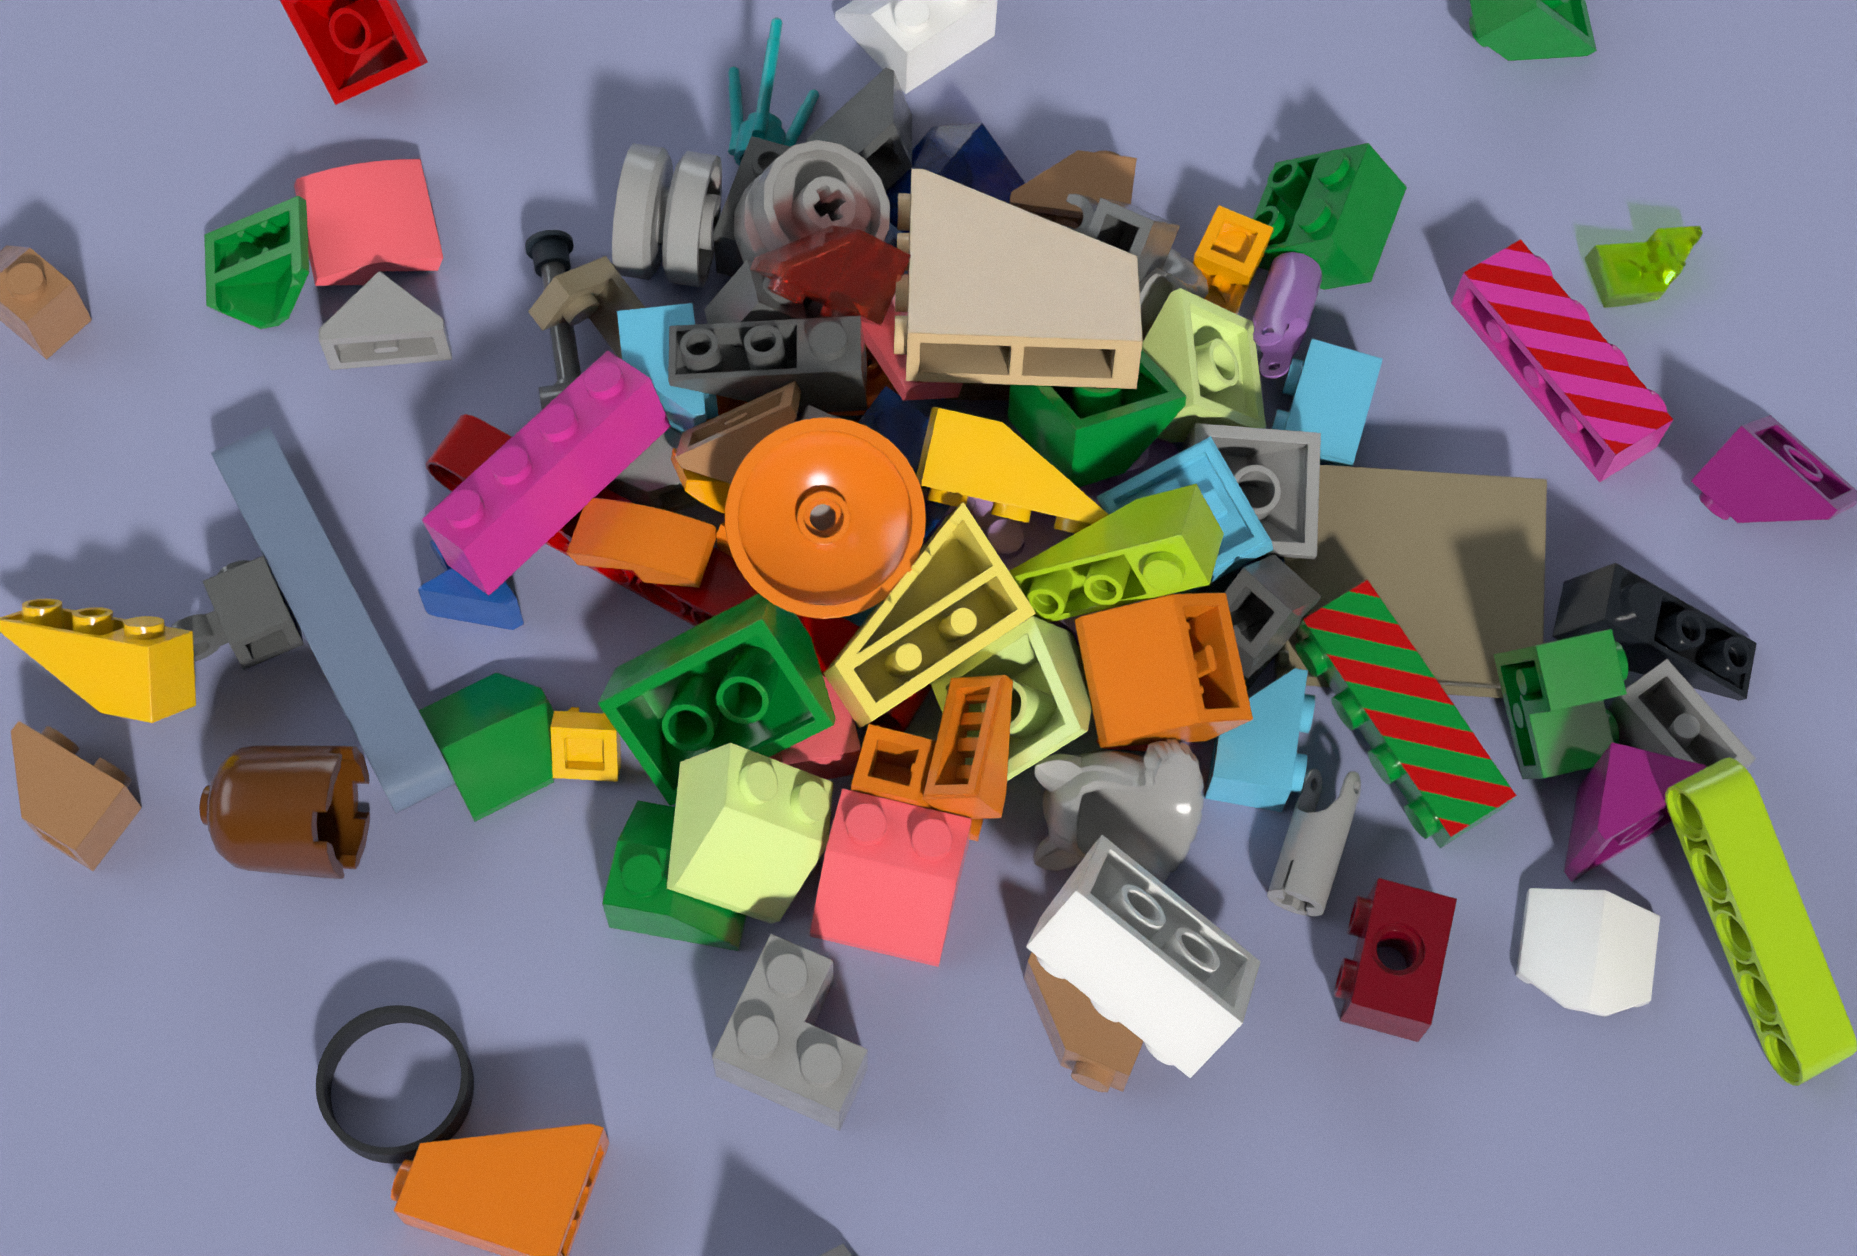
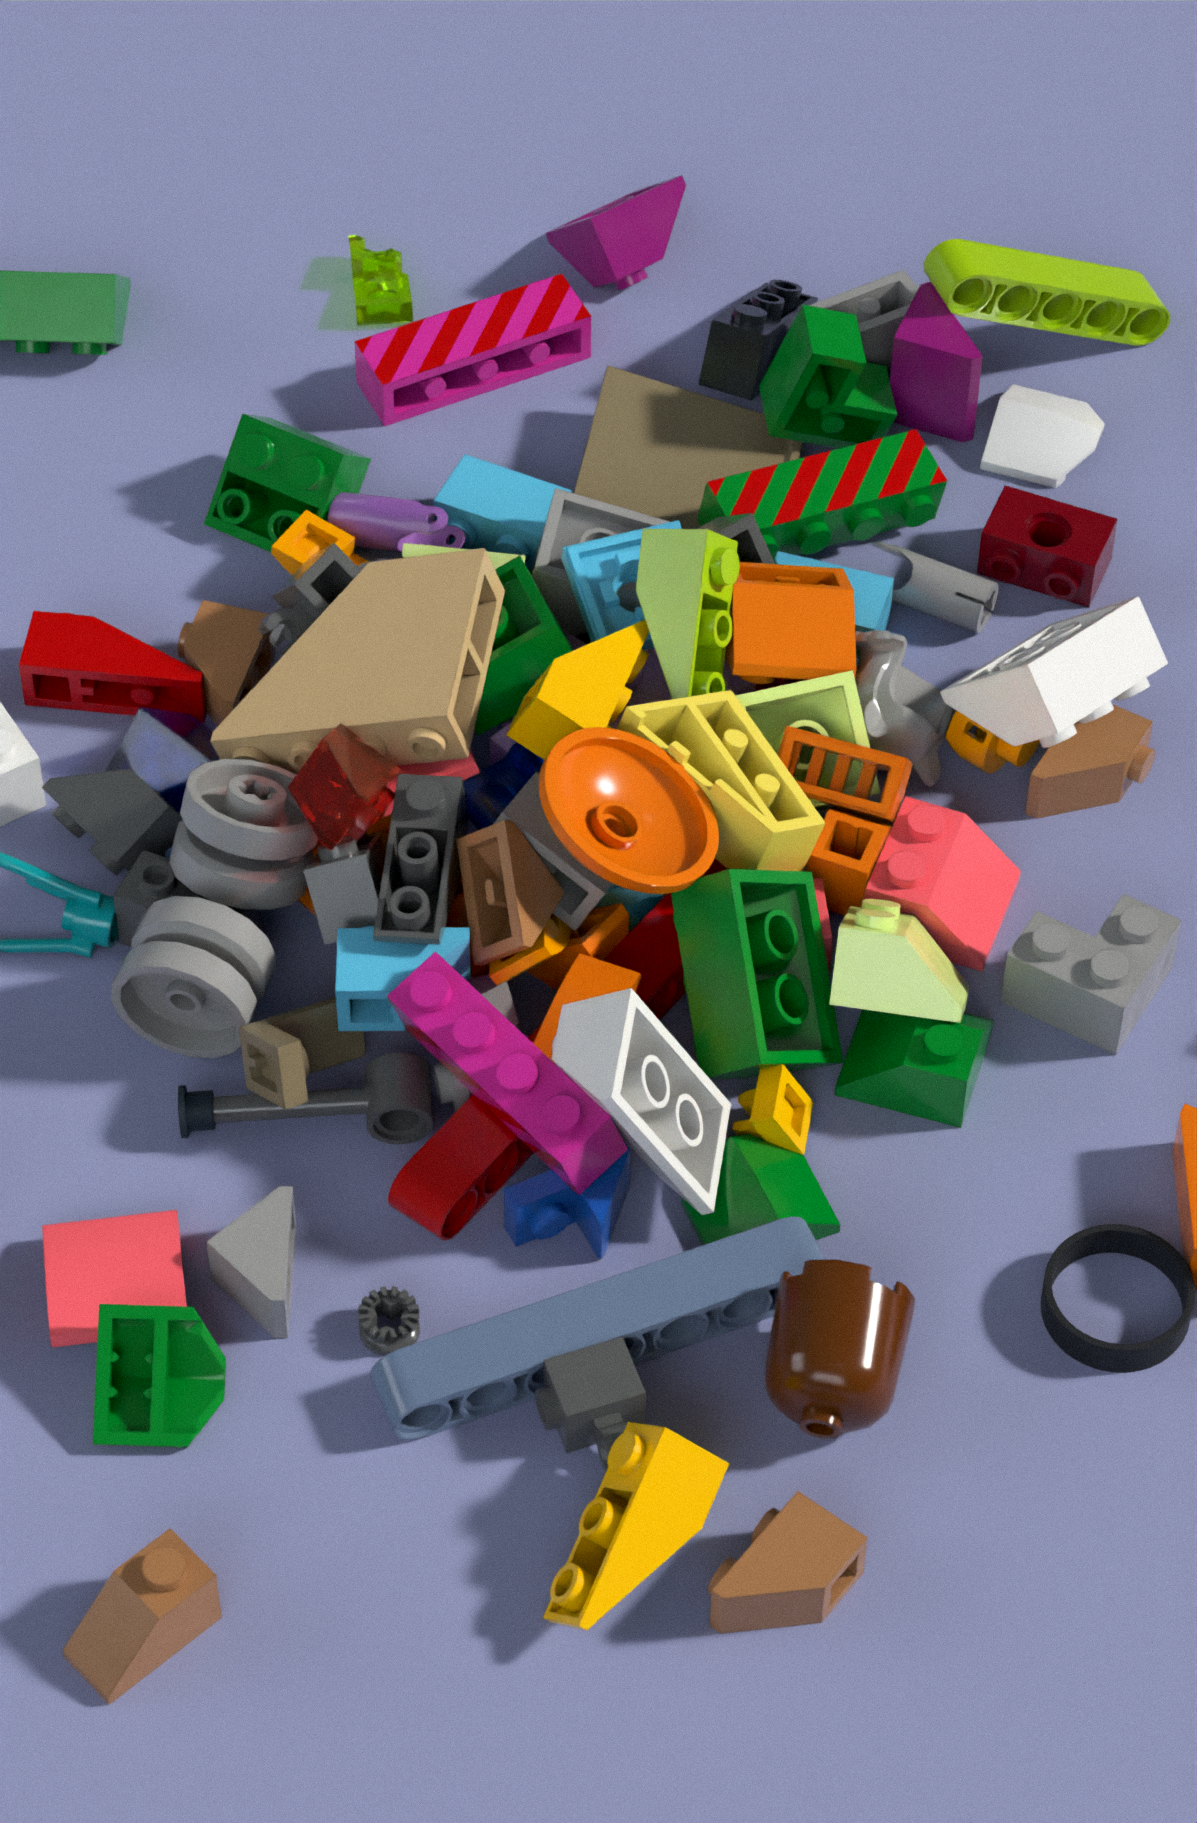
camera: 80 degrees left, 15 degrees down
none -> red slope [19,611,207,723]
none -> dark grey bush [358,1286,420,1356]
none -> white slope [552,988,731,1215]

